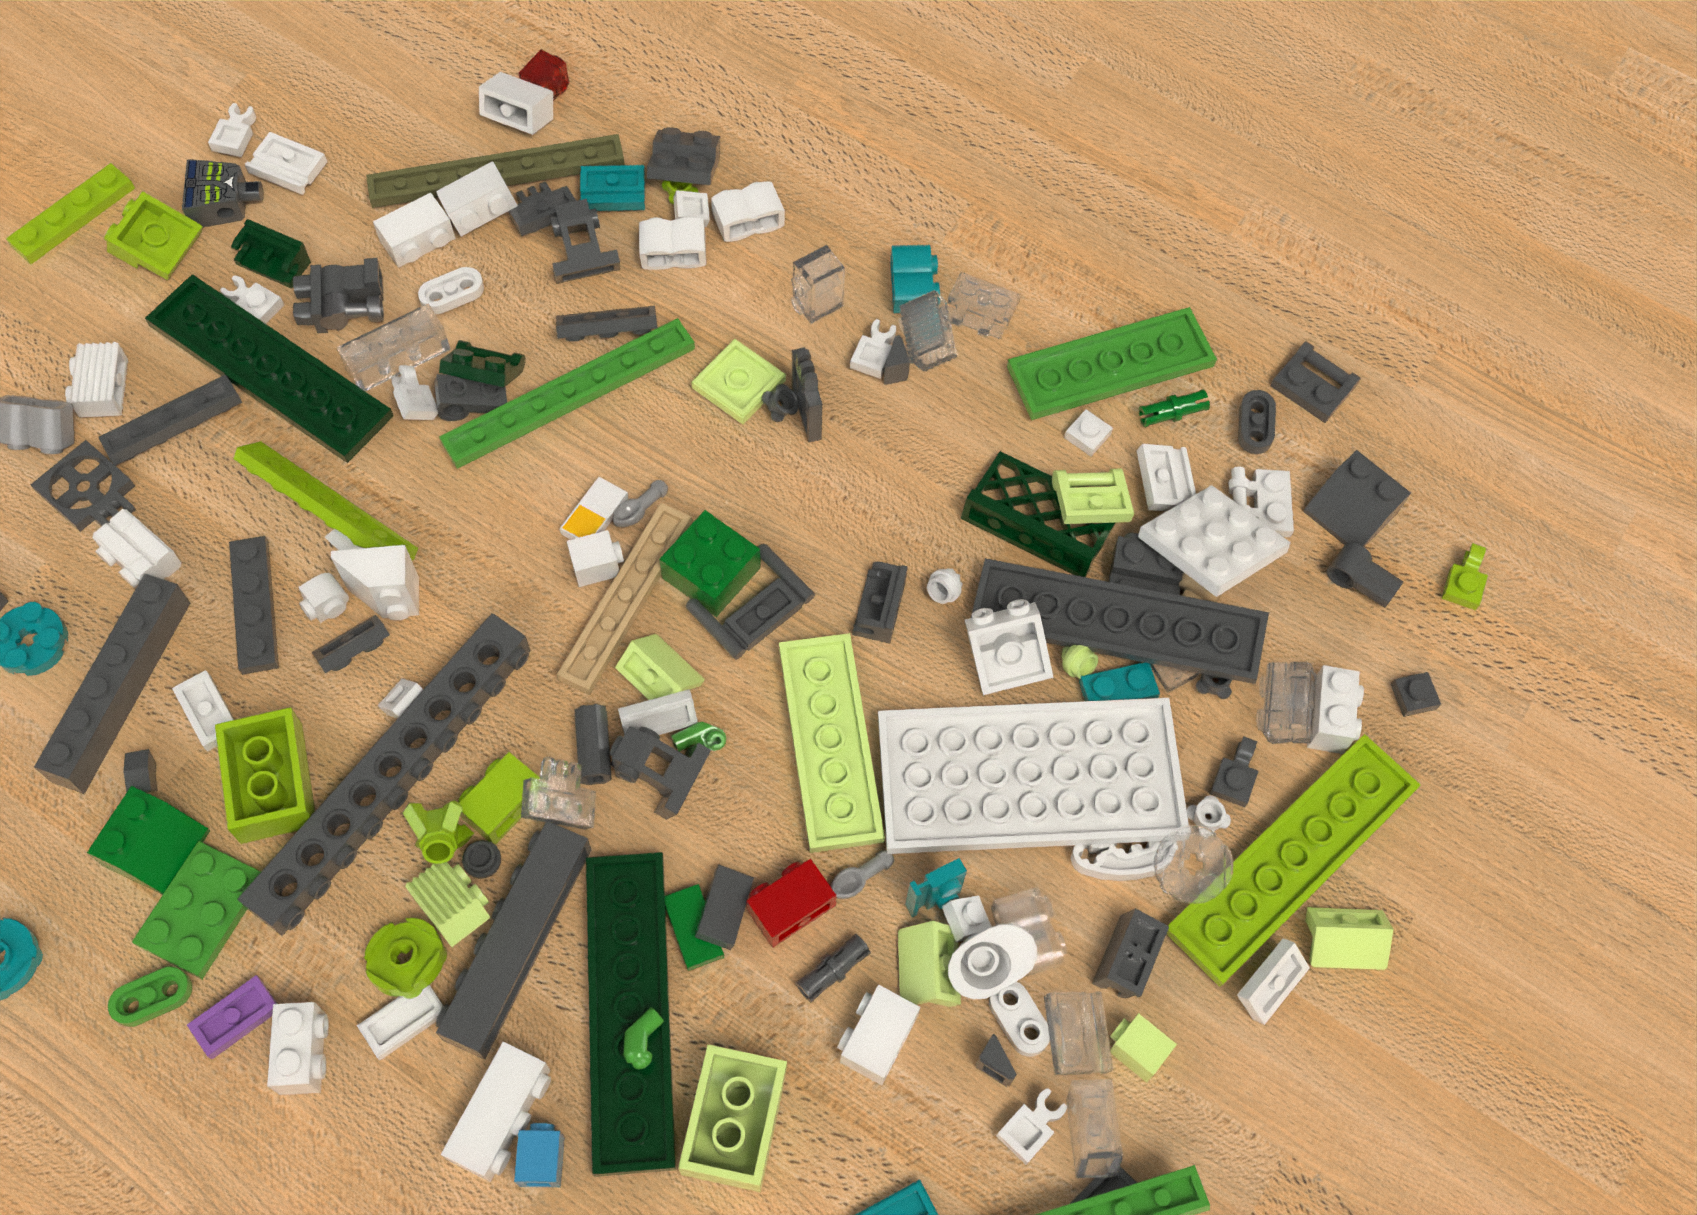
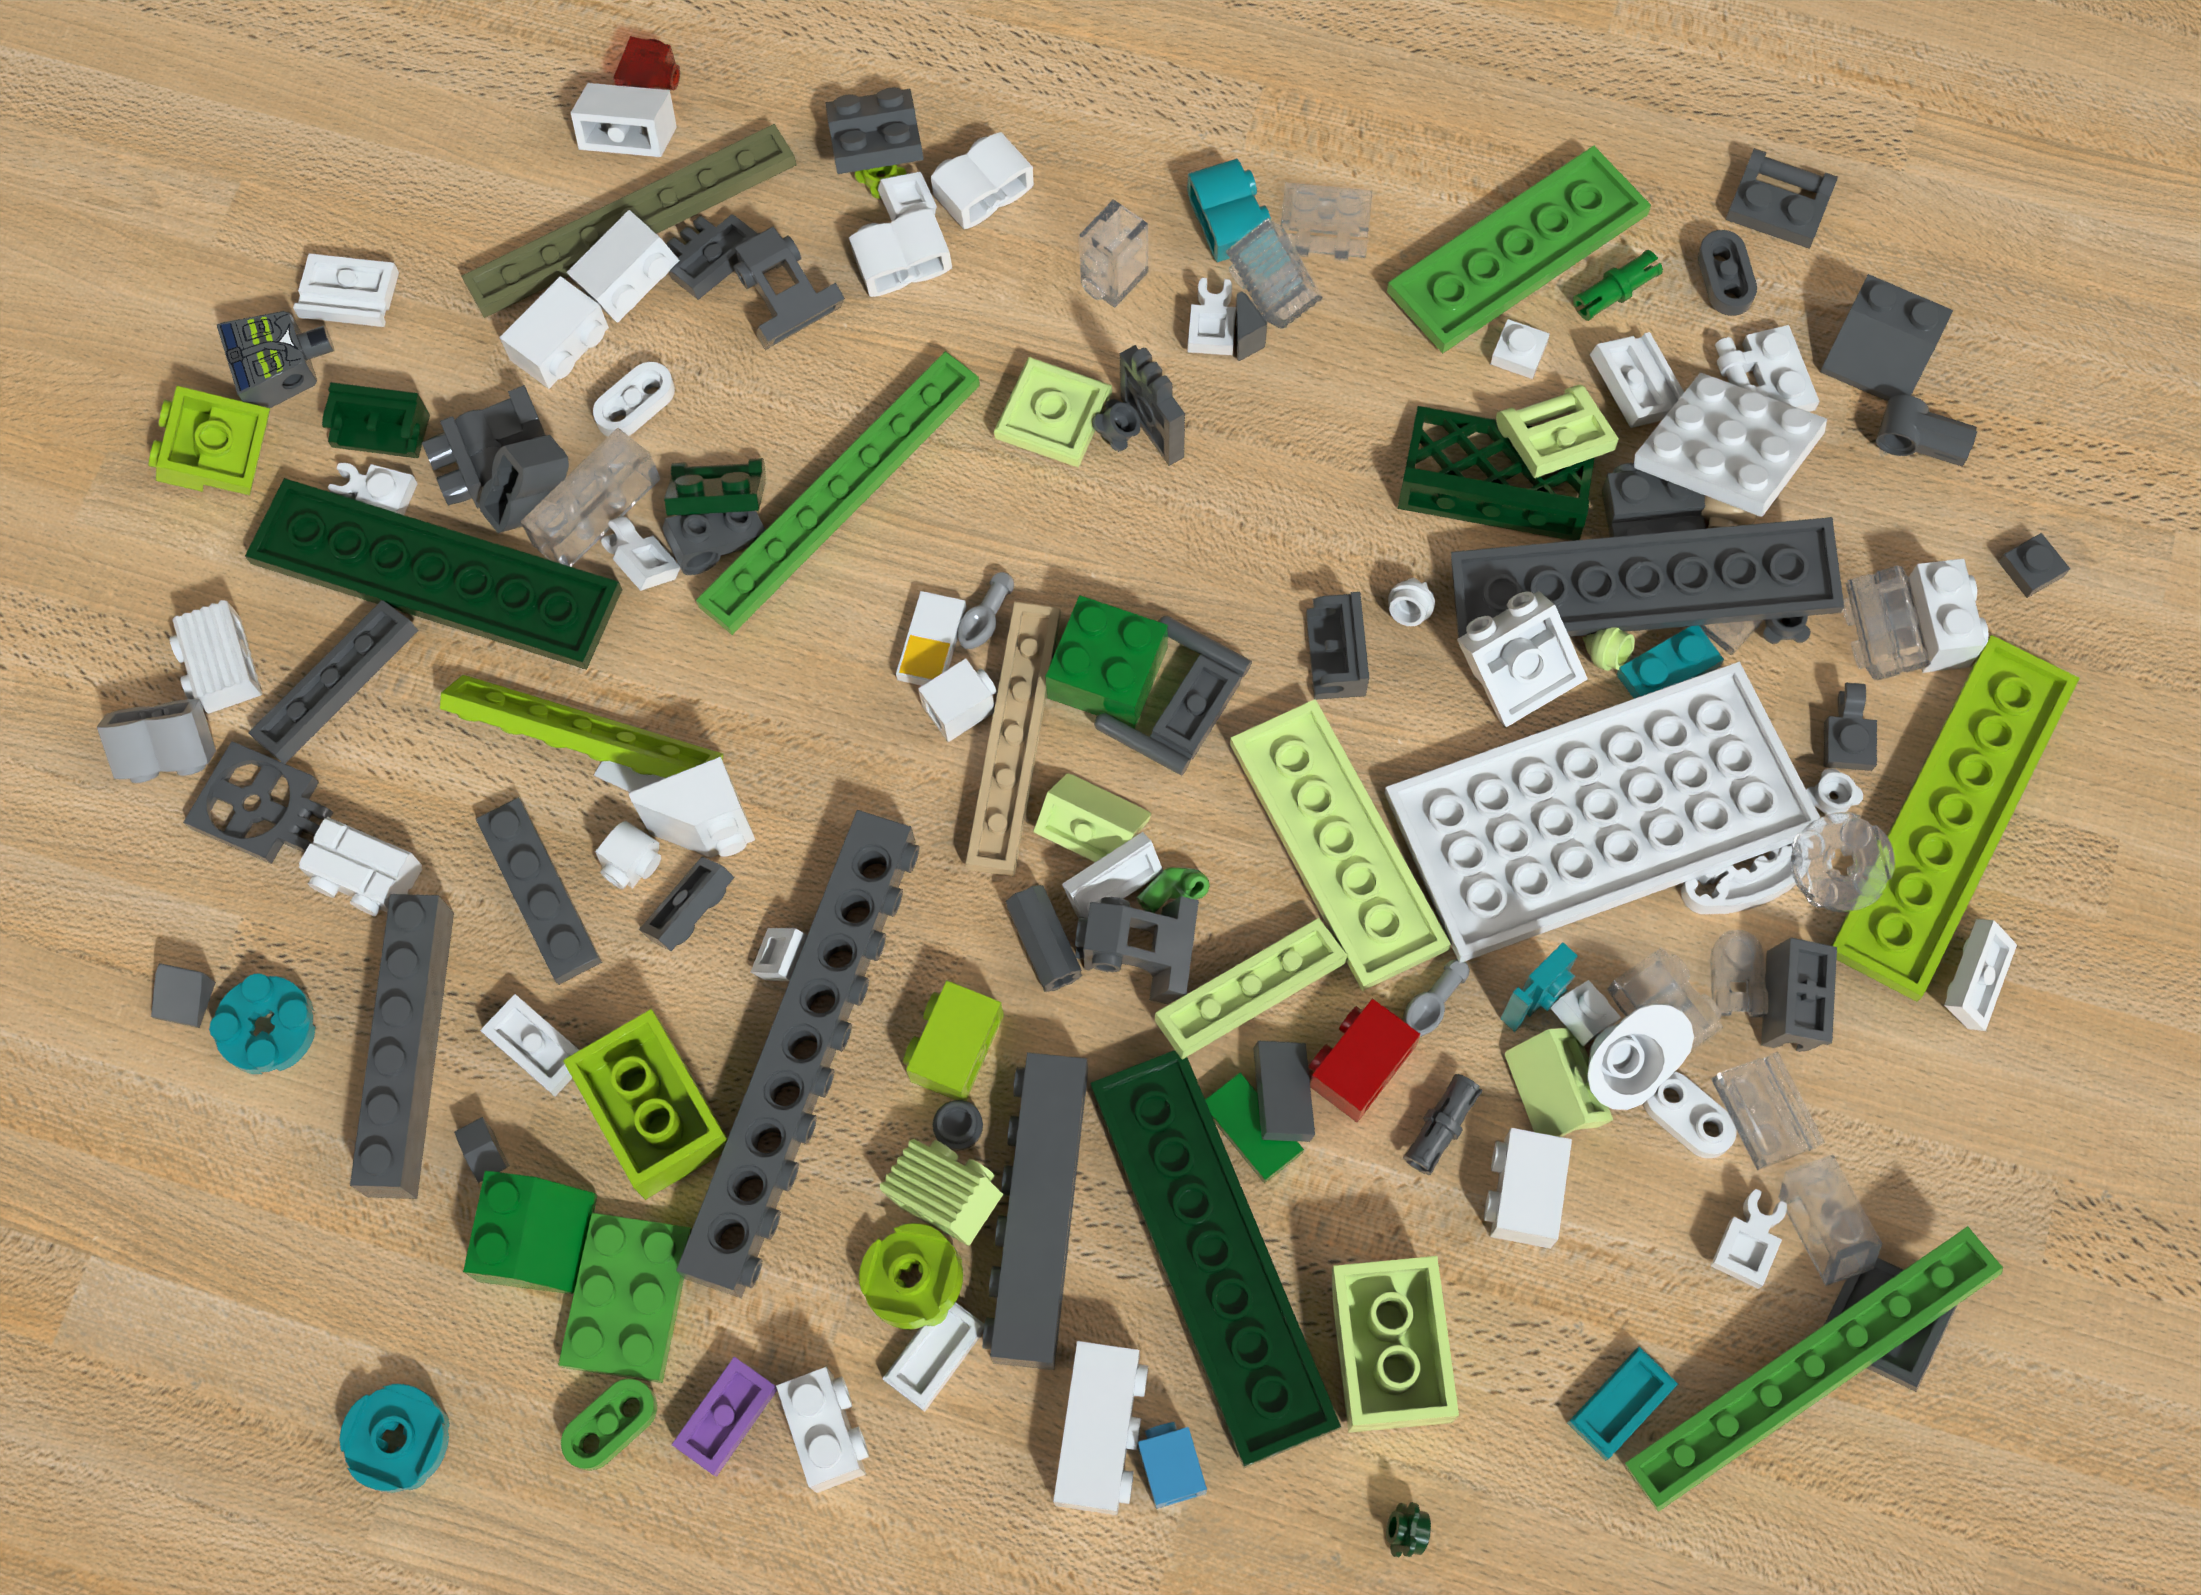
camera: 10 degrees left, 5 degrees up
lime plate [6,163,135,264] -> none
white plate [208,103,256,157] -> none
lime rock [403,800,474,864] -> none
clear hinge [521,756,596,830] -> none
dark grey plate [556,306,658,341] -> none
teal plate [580,165,645,211] -> none
bright green arm [623,1007,664,1070] -> none
dark grey slope [976,1034,1017,1087] -> none
yellowish green brick [1109,1013,1177,1083] -> none
yellowish green panel [1305,907,1394,970] -> none
lime plate [1441,543,1488,610] -> none
none -> dark grey brick [480,435,569,533]
none -> yellowish green plate [1155,918,1347,1059]
none -> clear plate [1710,929,1768,1017]

